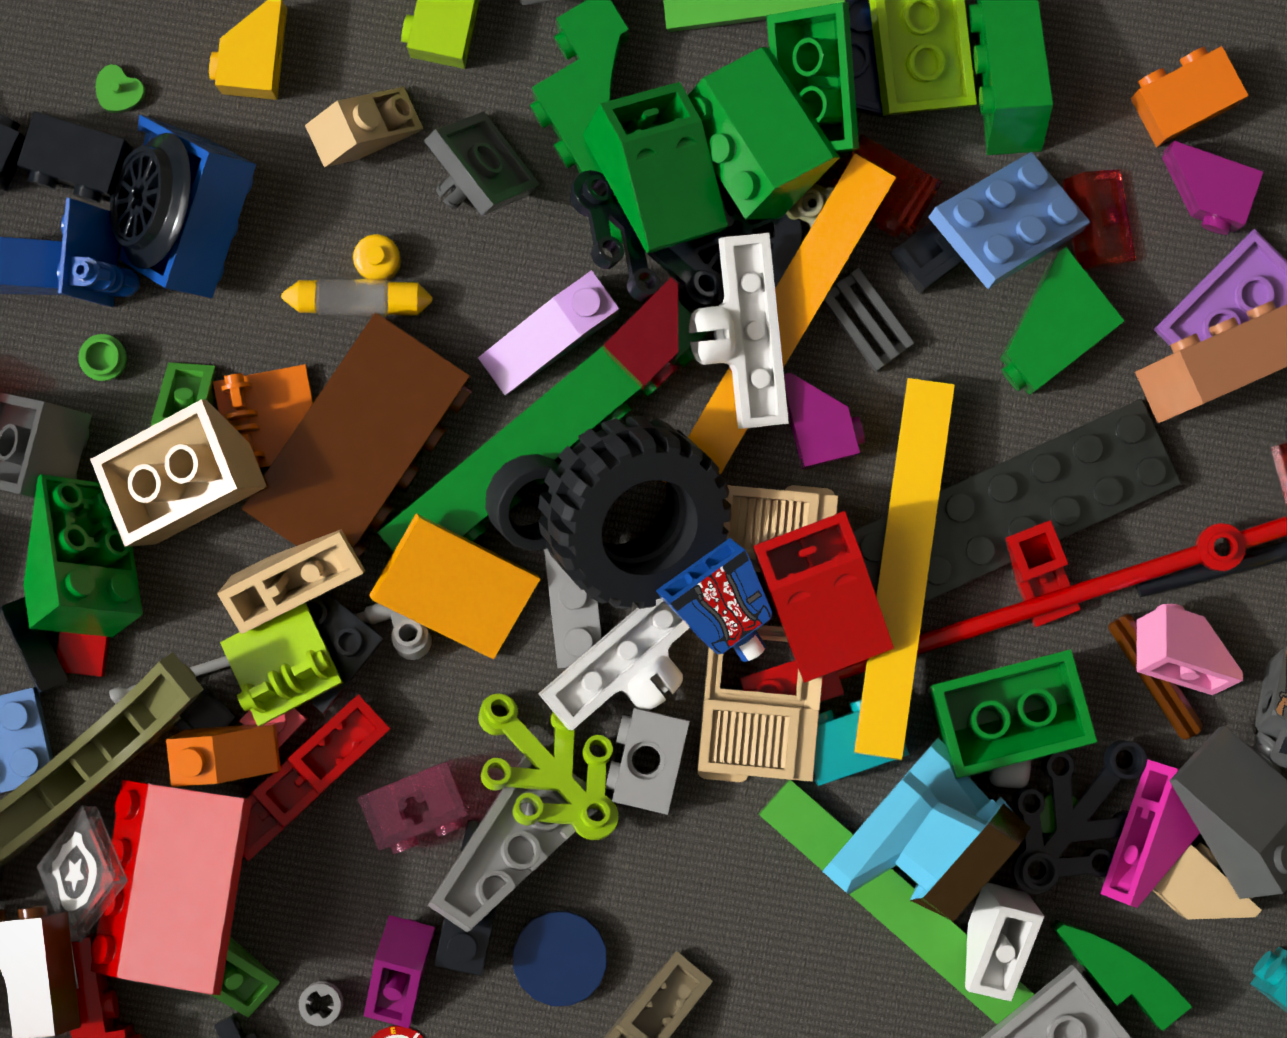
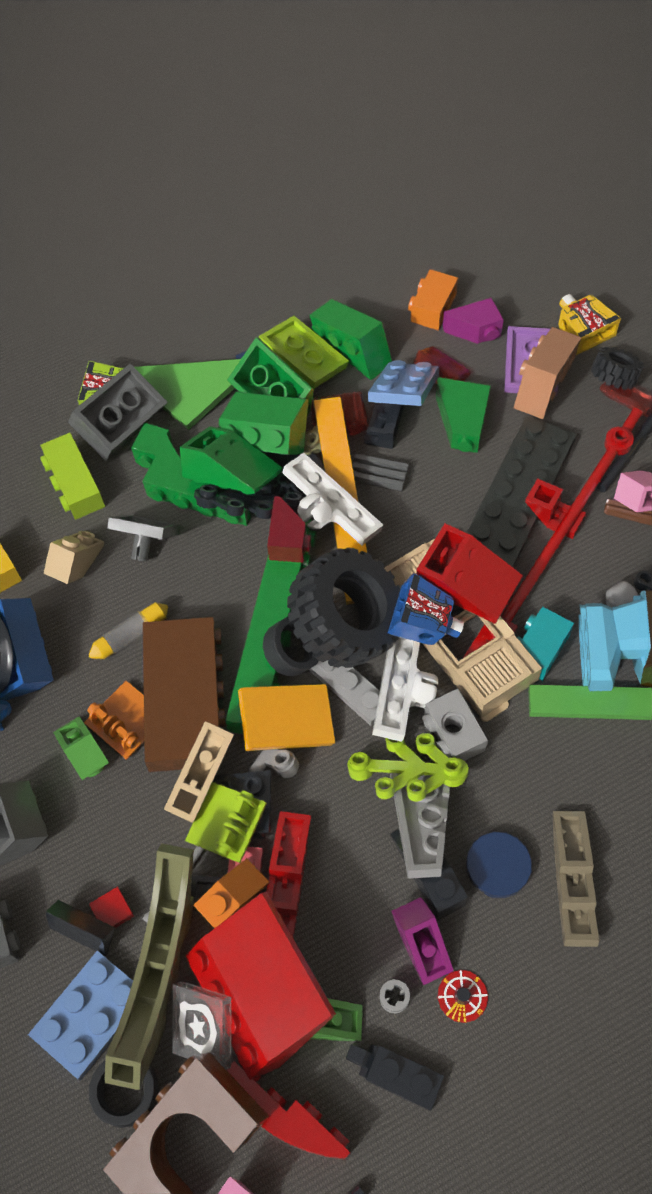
camera: 30 degrees left, 25 degrees down
green slope [23,474,143,637] -> none
bright green plate [79,334,127,381] -> none
tan slope [91,400,267,547] -> none
yellow piece [353,234,402,283] -> none
clear pink brick [357,760,470,855] -> none
slope [478,270,620,396] -> none
magenta slope [784,373,865,470] -> none
yellow tile [854,378,955,760] -> none
green slope [927,649,1097,779] -> none

